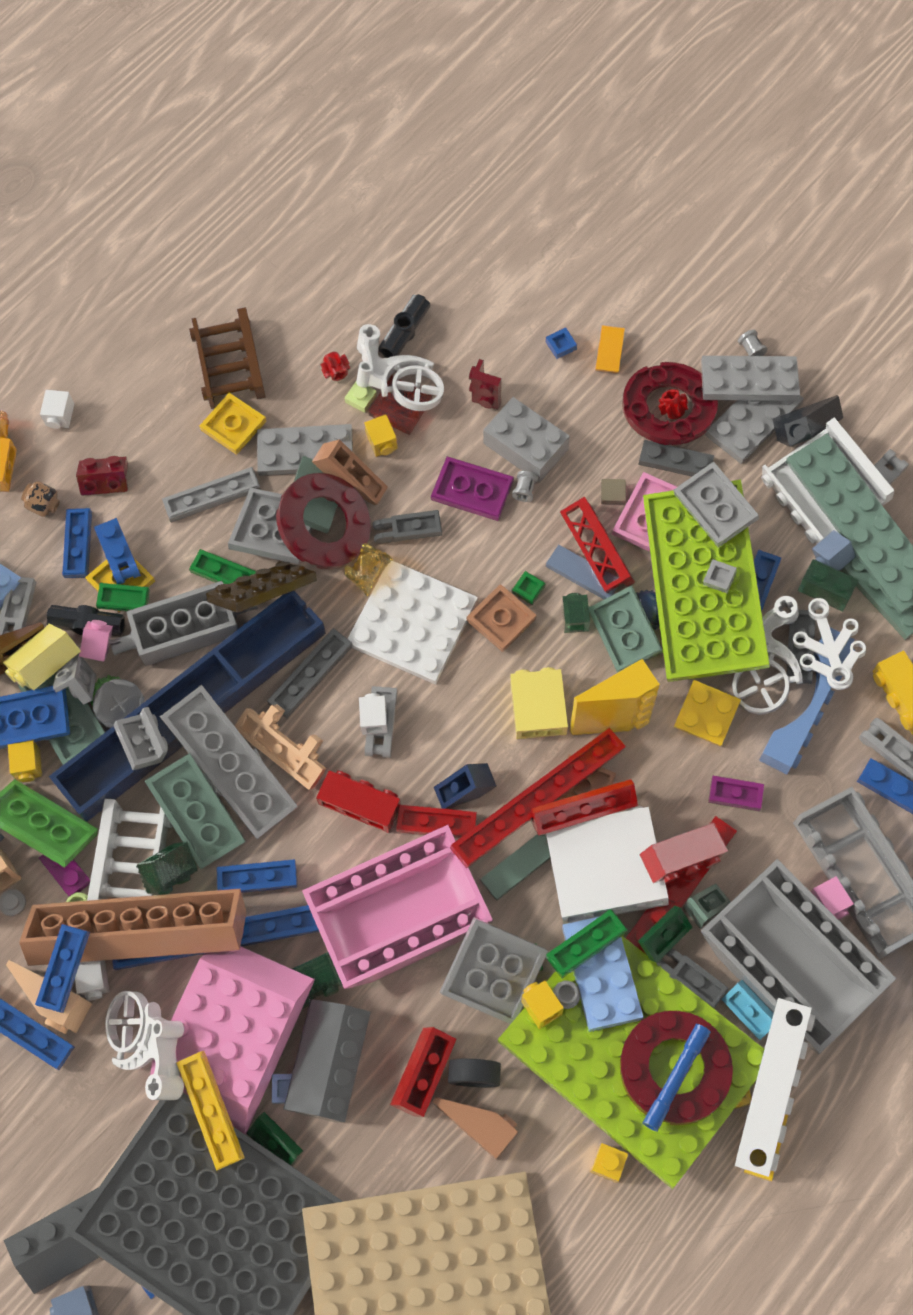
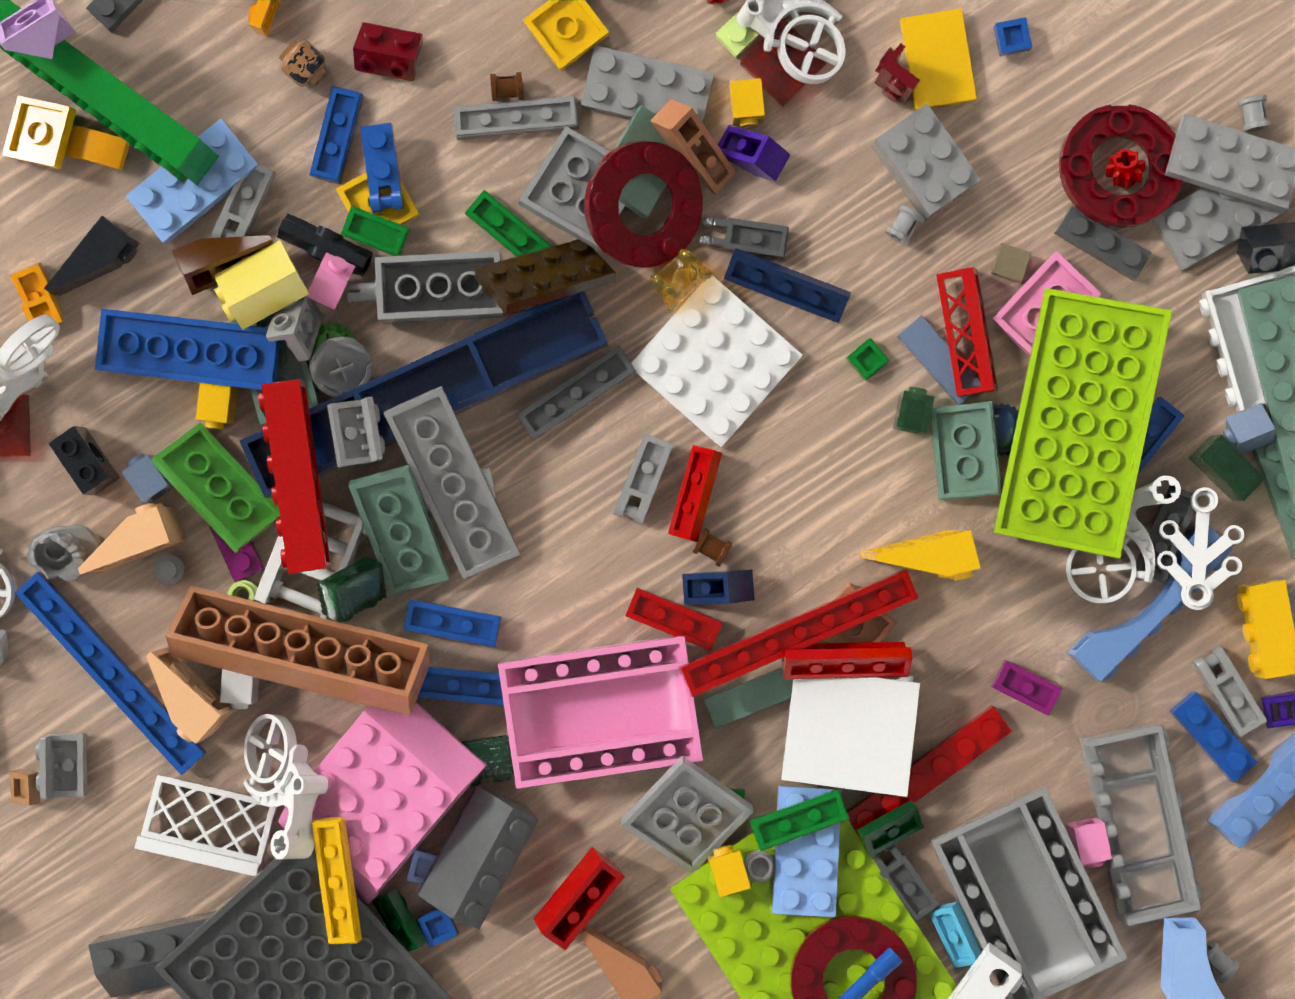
camera: 15 degrees right, 20 degrees up
blue tile [35,924,90,1013] -> none
light nougat hinge [235,704,327,790] -> none
red brick [316,770,401,833] -> none
white brick [359,693,388,735] -> none
magenta tile [430,456,514,521] -> none
black tyre [448,1059,501,1088] -> none
nougat plate [466,584,537,652] -> none
light yellow brick [510,667,568,739] -> none
light orange slope [595,325,625,373] -> none
brick [639,823,728,884] -> none
light grey plate [673,462,759,548] -> none
yellow plate [674,680,741,747] -> none
sand green slope [684,883,731,929] -> none
light grey plate [703,560,737,593] -> none
none -> white fence [134,775,277,876]
none -> red brick [258,379,332,574]
none -> blue plate [417,909,459,948]
none -> reddish brown bush [490,72,524,102]
none -> red plate [668,445,722,542]
none -> reddish brown bush [692,528,733,567]
none -> dark purple slope [718,125,791,182]
none -> dark blue plate [724,248,851,323]
none -> yellow tile [899,8,977,112]

